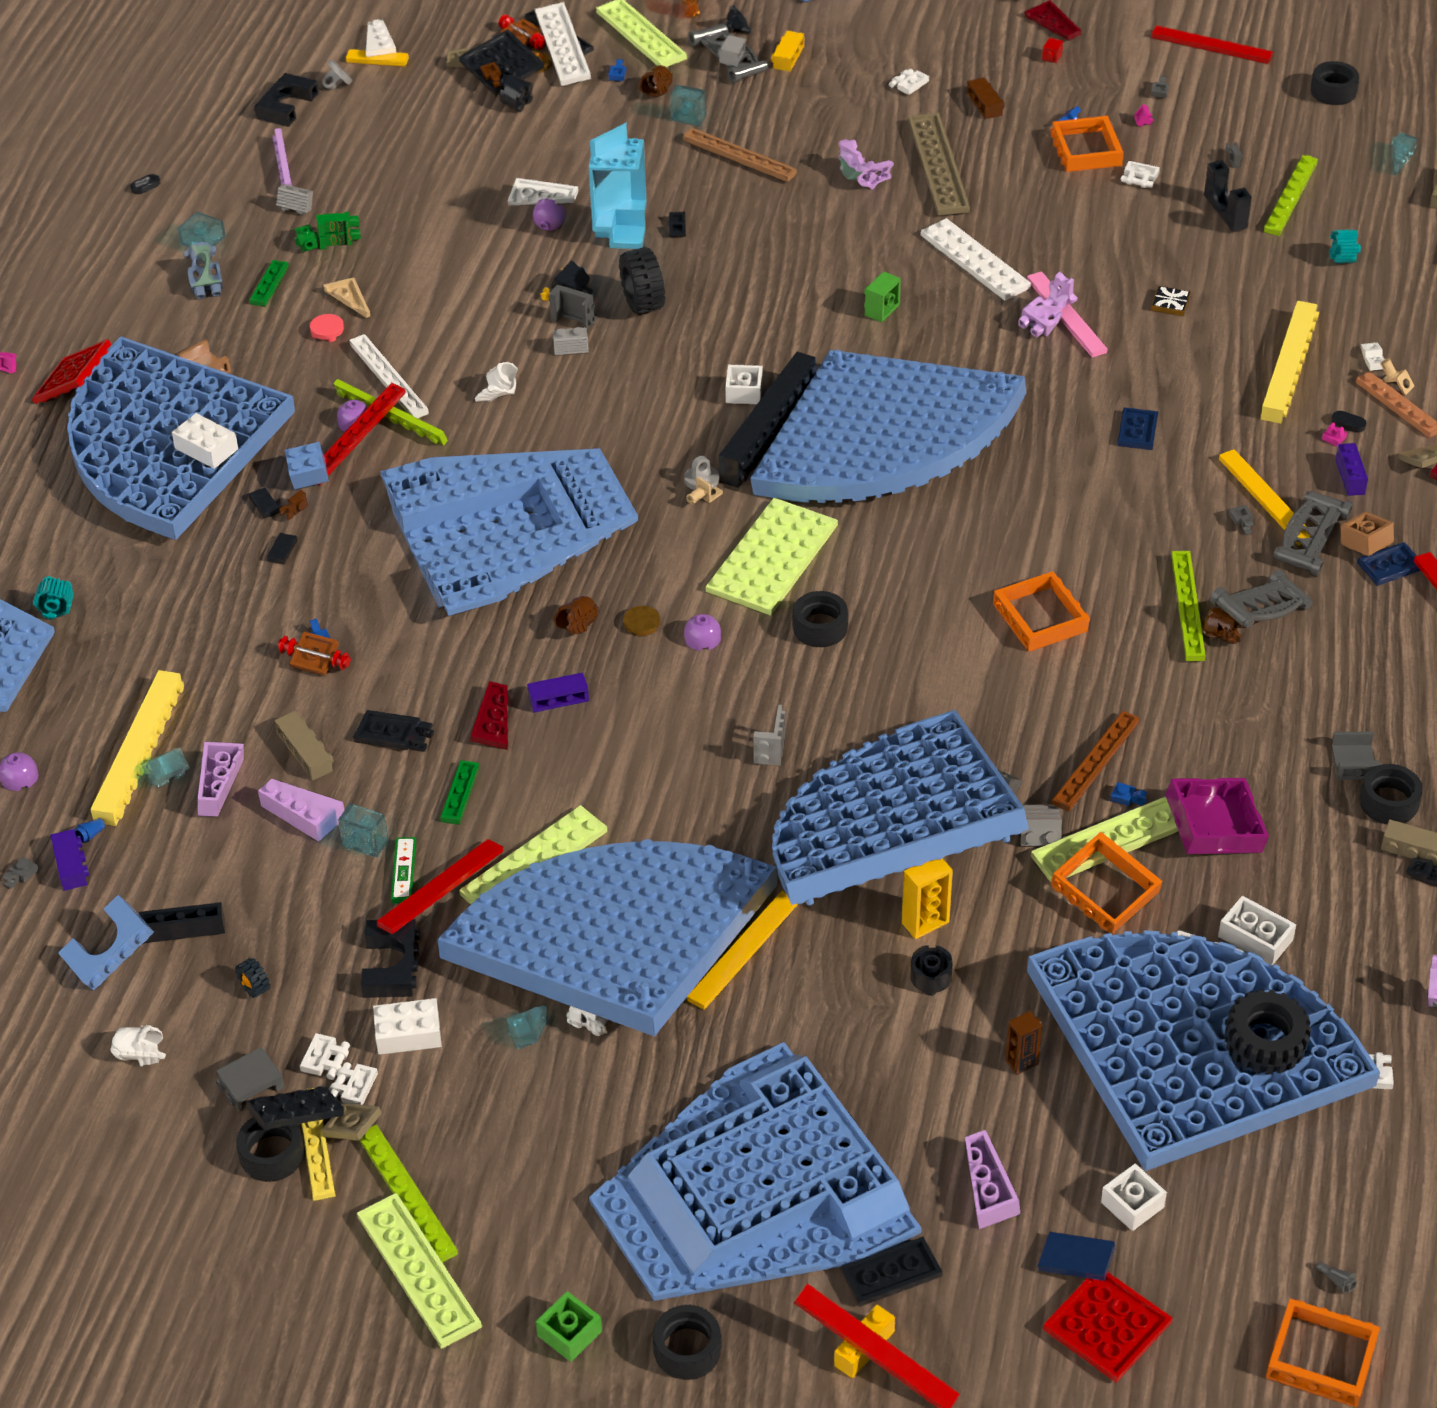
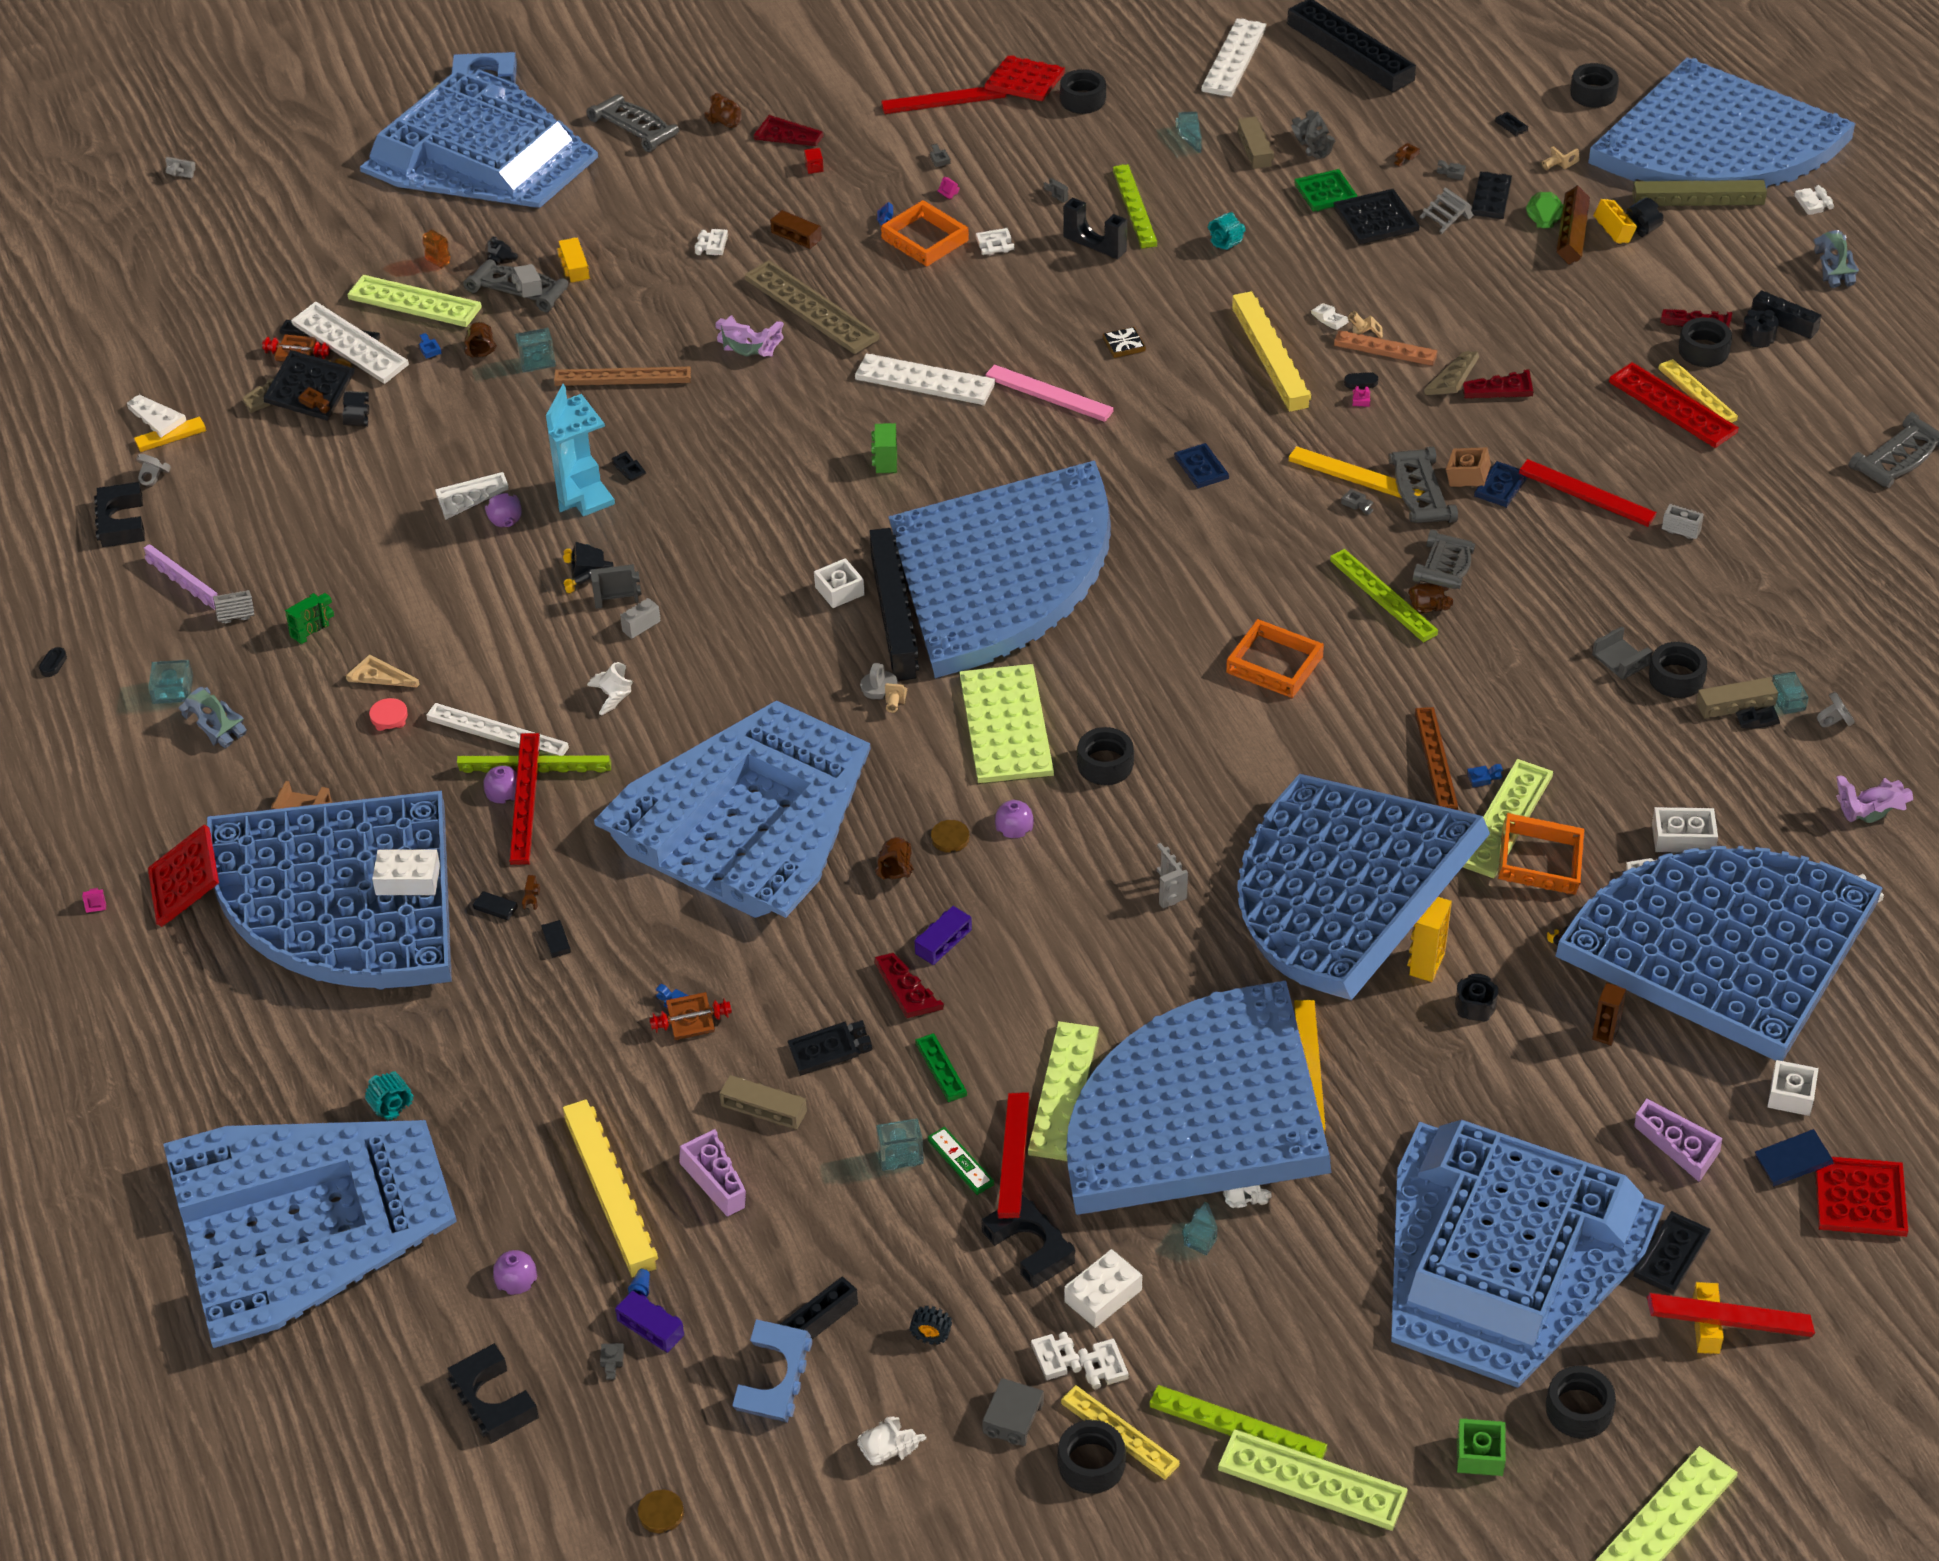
camera: 35 degrees left, 0 degrees up
clear light blue brick [141,747,190,787] -> none
black plate [246,1086,345,1130] -> none
green tile [249,260,289,307] -> none
lavender wedge [258,779,346,842] -> none
medium blue brick [285,442,329,490] -> none
green brick [294,224,319,252] -> none
dark tan plate [322,1103,382,1141] -> none
black tyre [619,247,665,314] -> none
lavender hips [1018,272,1078,338] -> none
magenta tile [1165,778,1269,854] -> none
black tyre [1224,990,1311,1074] -> none
dark purple brick [1335,443,1368,496] -> none
none -> red plate [985,55,1065,102]

